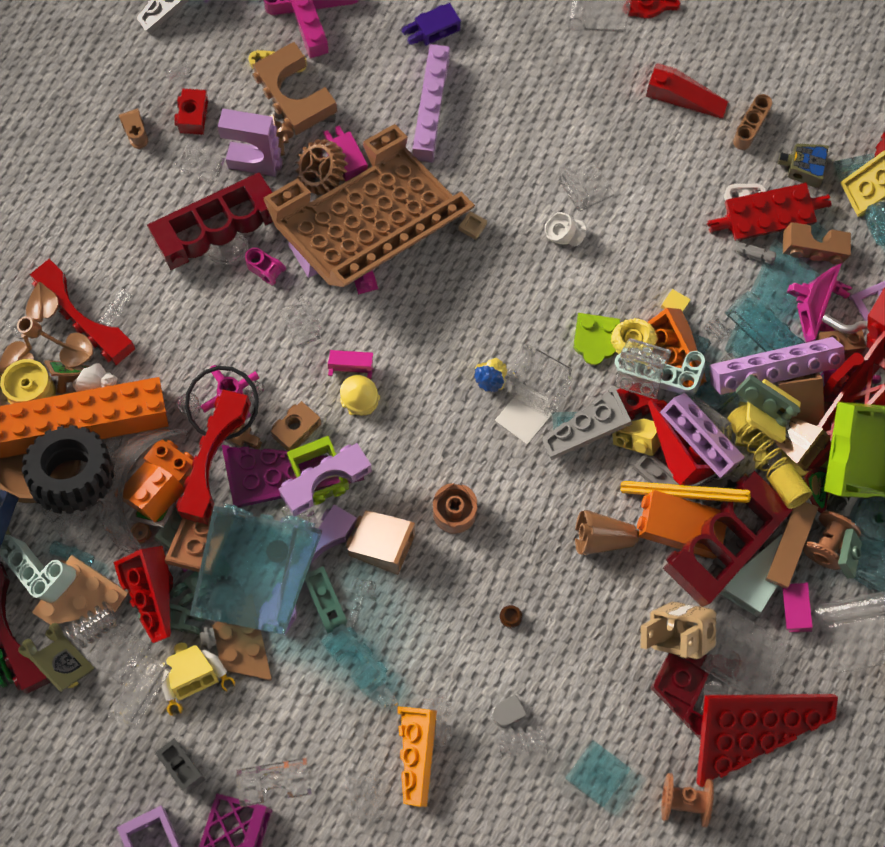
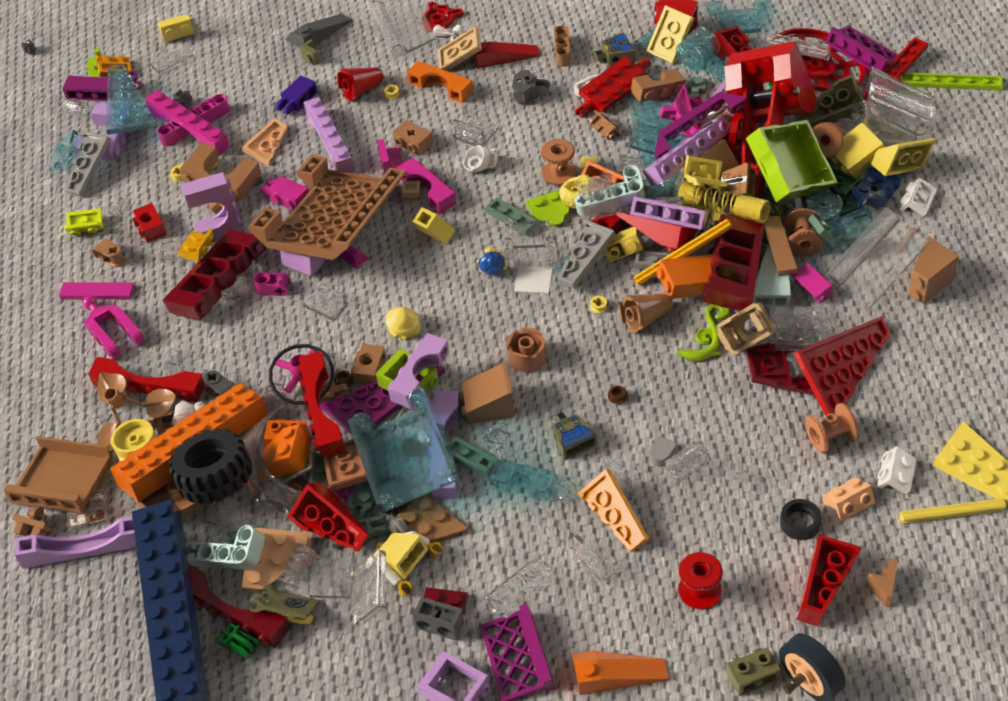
camera: 25 degrees left, 20 degrees down
medium nougat gear [295,139,348,195] -> none
dark pink hinge [328,350,373,379] -> none
clear light blue plate [565,740,631,808] -> none
light grey axle [735,242,776,264] -> none
sand green plate [736,374,800,427] -> none
none -> dark pink tile [59,282,135,300]
none -> neon yellow bracket [64,208,103,236]
none -> dark pink piece [82,296,146,360]
none -> yellow bracket [178,228,215,262]
none -> dark grey piece [203,370,235,398]
none -> light nougat wing [242,118,288,166]
none -> reddish brown plate [334,370,353,387]
none -> red cone [337,67,384,101]
none -> dark pink panel [377,139,403,174]
none -> light yellow bush [384,85,400,99]
none -> medium nougat brick [393,120,433,155]
none -> dark pink arch [397,158,456,214]
none -> orange arch [407,61,473,103]
none -> light yellow slope [412,207,456,244]
none -> dark red plate [424,587,468,614]
none -> white piece [433,25,465,40]
none -> tan tile [438,26,482,71]
none -> sand green plate [485,197,537,235]
none -> dark grey hinge [512,70,550,104]
none -> nougat hose [540,139,576,185]
none -> torso [552,413,598,460]
none -> medium nougat hinge [589,110,621,140]
none -> light yellow bush [590,296,607,313]
none -> magenta slope [654,92,746,160]
none -> lime plant [678,304,730,362]
none -> sand green plate [688,77,708,97]

